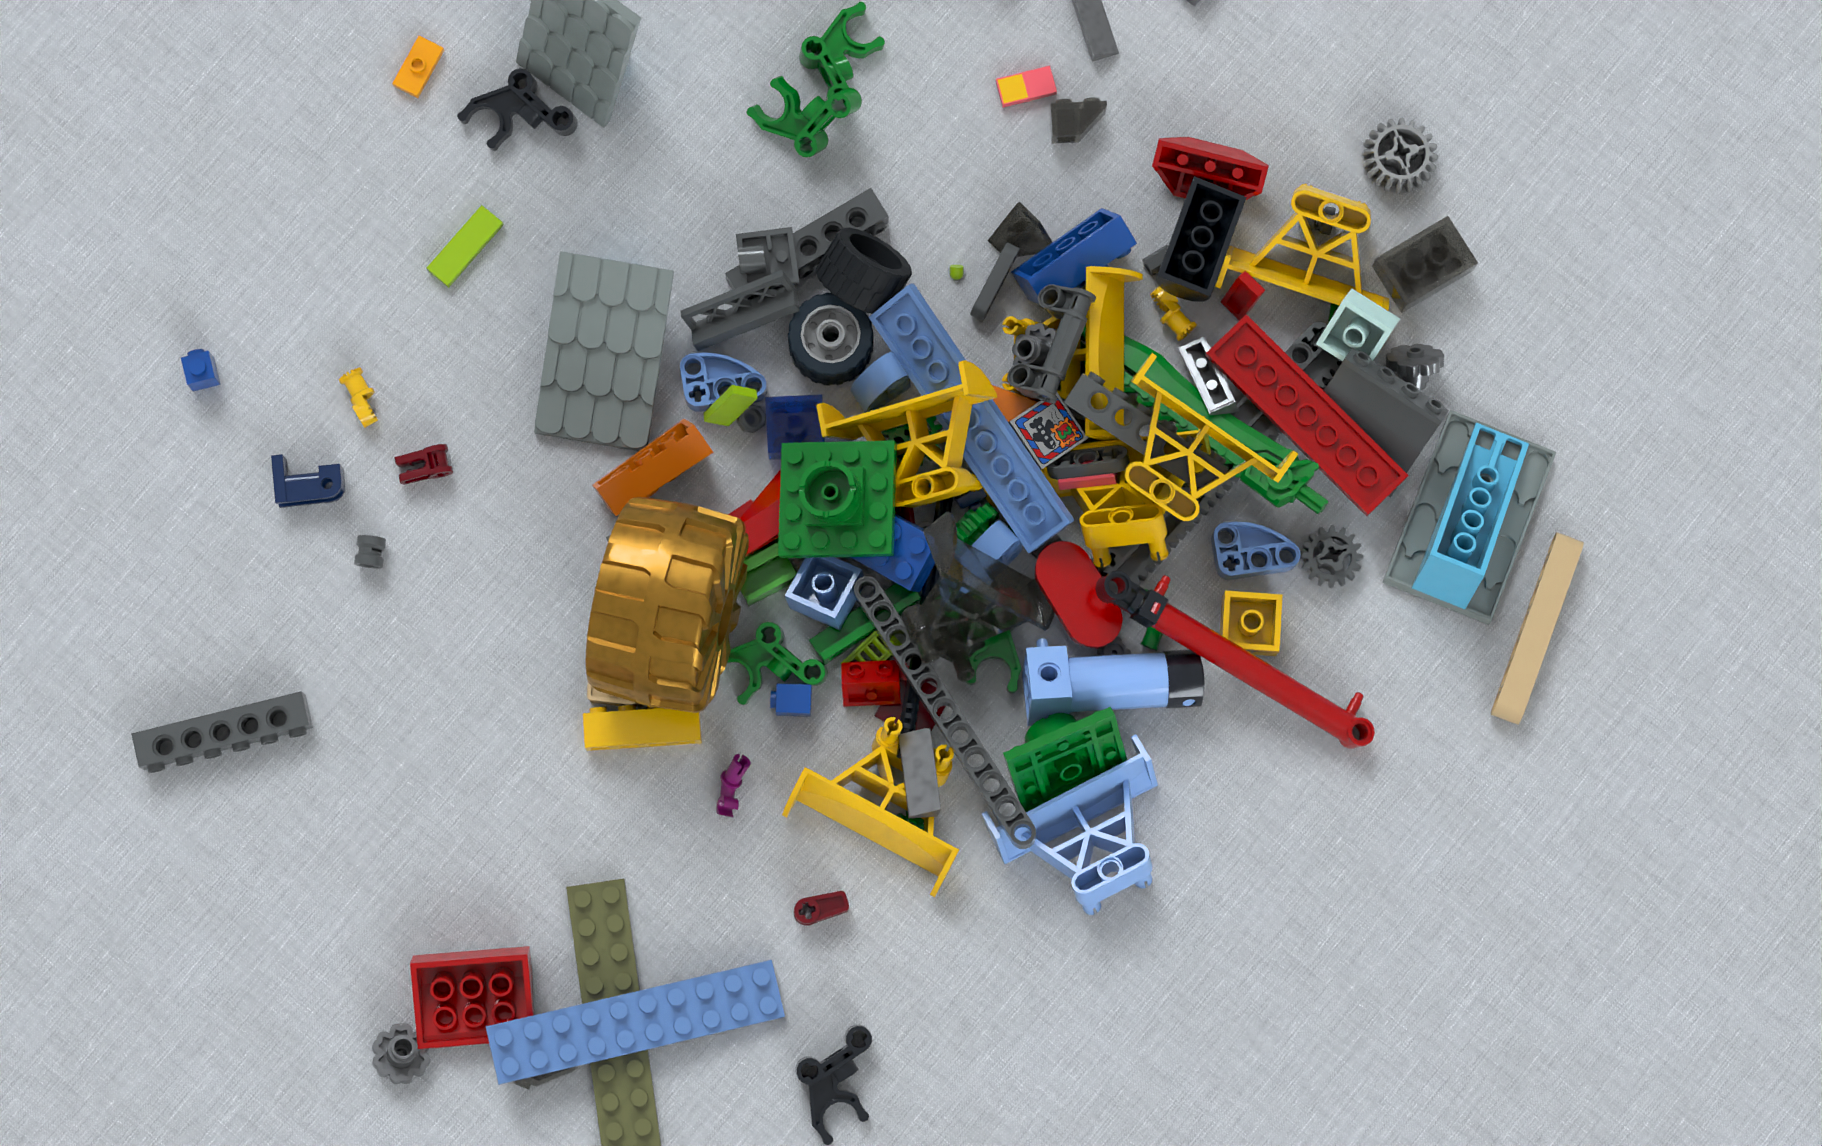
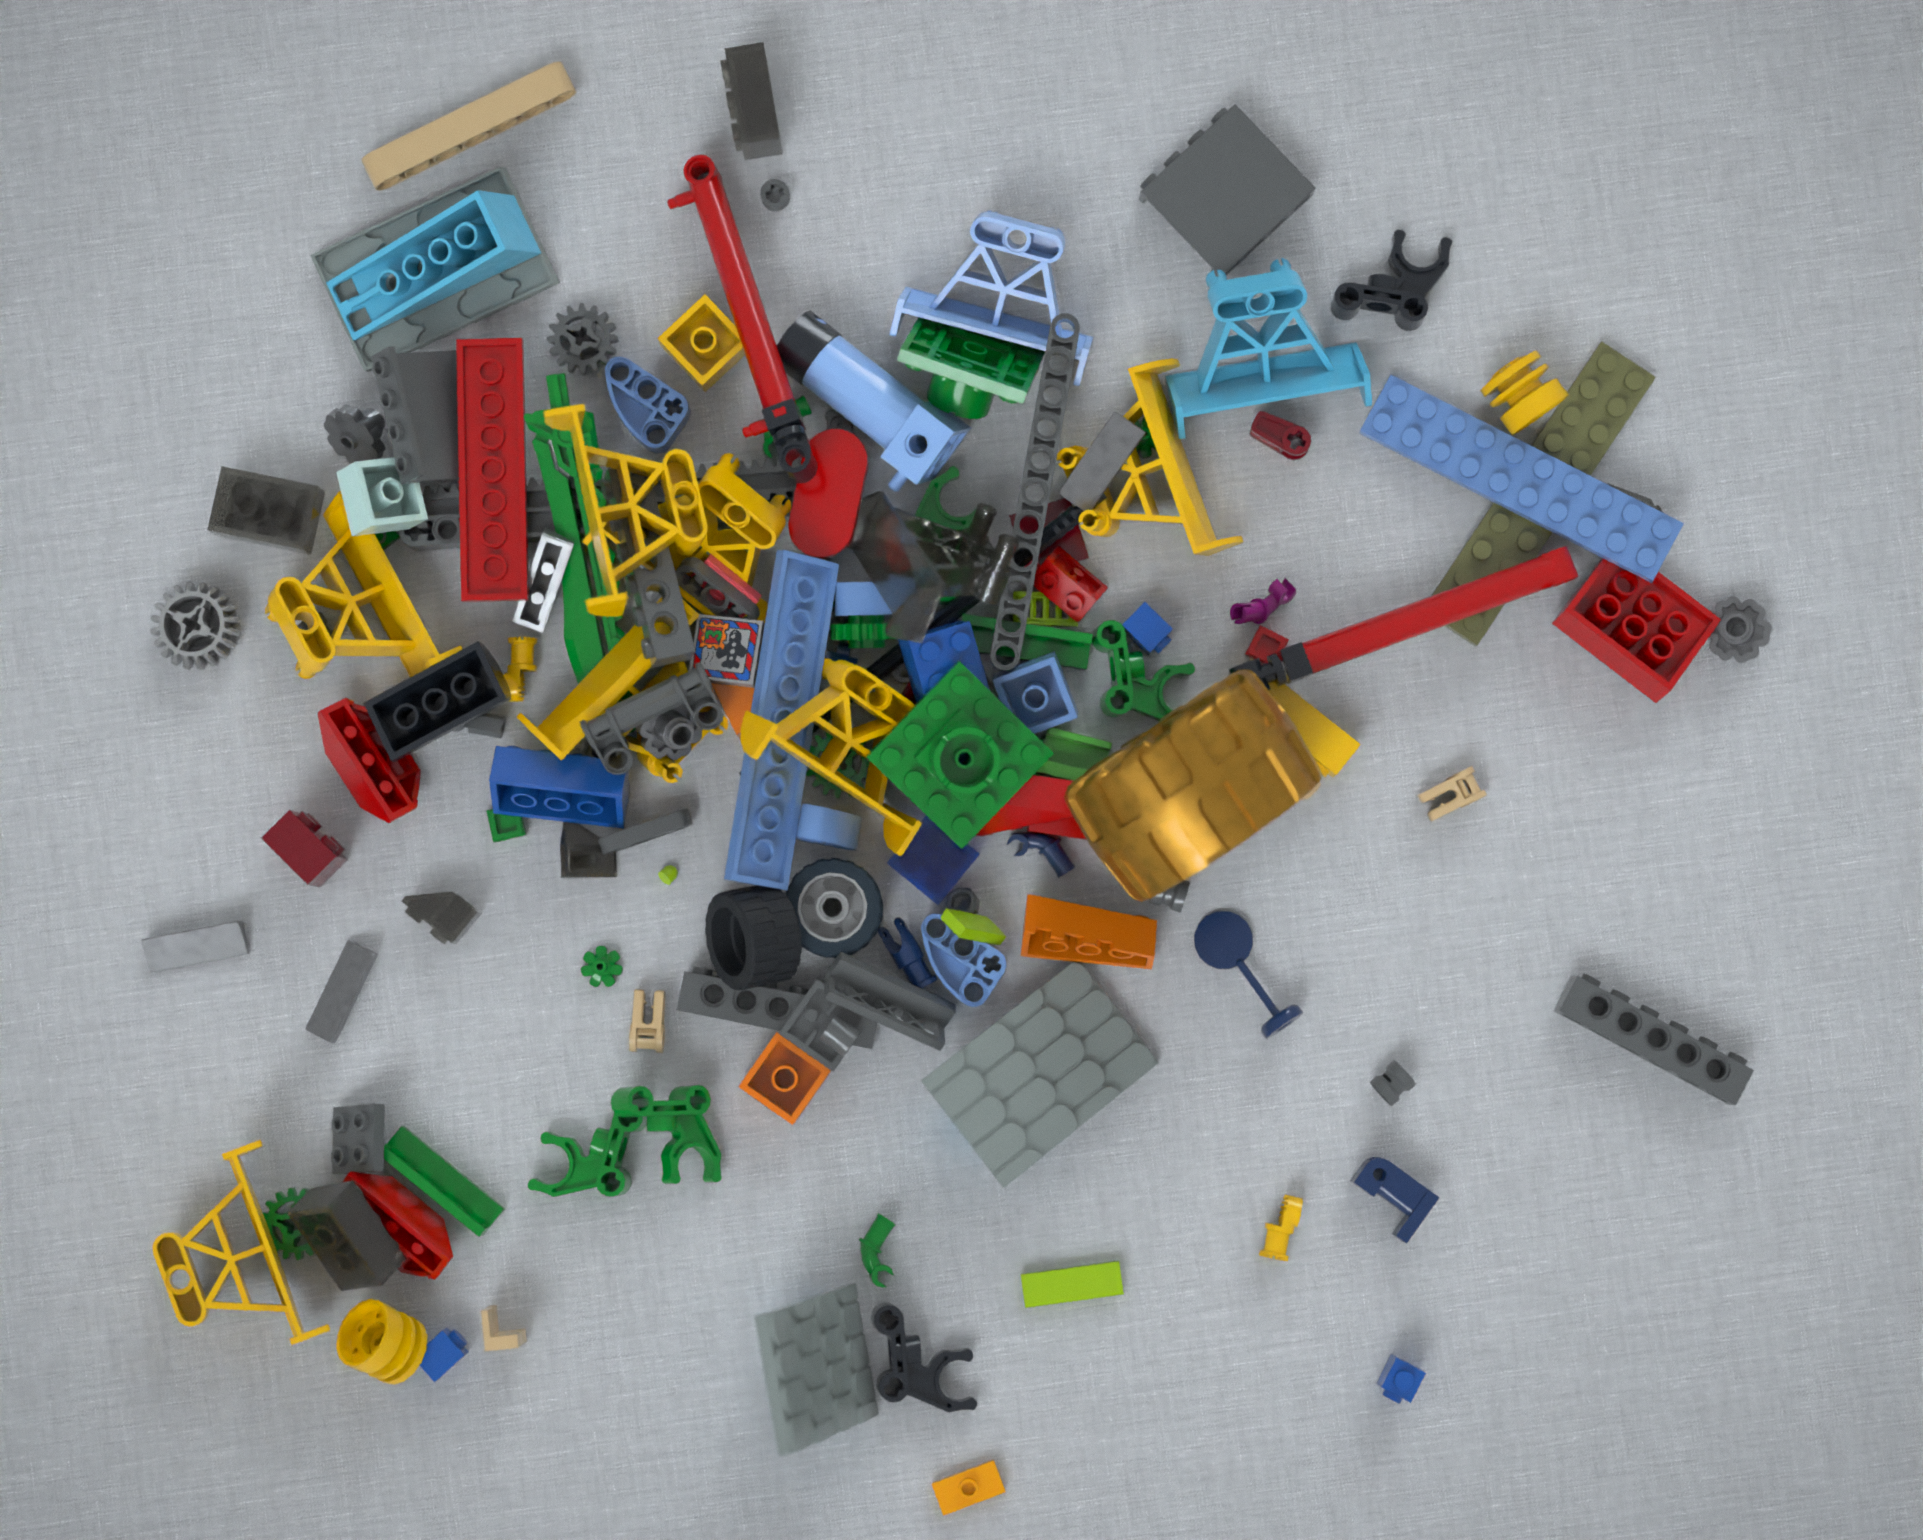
camera: 135 degrees left, 5 degrees up
dark red piece [394,444,453,485] -> none
coral tile [995,66,1057,108] -> none
red tile [1220,271,1265,321] -> none
none -> dark red brick [261,810,348,888]
none -> green tile [486,809,527,843]
none -> green plant [581,946,623,987]
none -> tan piece [629,989,666,1053]
none -> clear smoke brick [720,42,783,160]
none -> orange brick [738,1032,831,1125]
none -> dark grey bush [760,179,790,211]
none -> green piece [859,1213,896,1287]
none -> dark blue piece [878,917,938,989]
none -> dark blue piece [1006,832,1076,878]
none -> dark grey panel [1139,104,1316,277]
none -> medium azure piece [1165,258,1372,439]
none -> dark blue piece [1194,911,1304,1039]
none -> red piece [1229,546,1579,690]
none -> red tile [1244,625,1289,664]
none -> tan piece [1417,766,1487,821]
none -> yellow wheel [1480,350,1569,436]

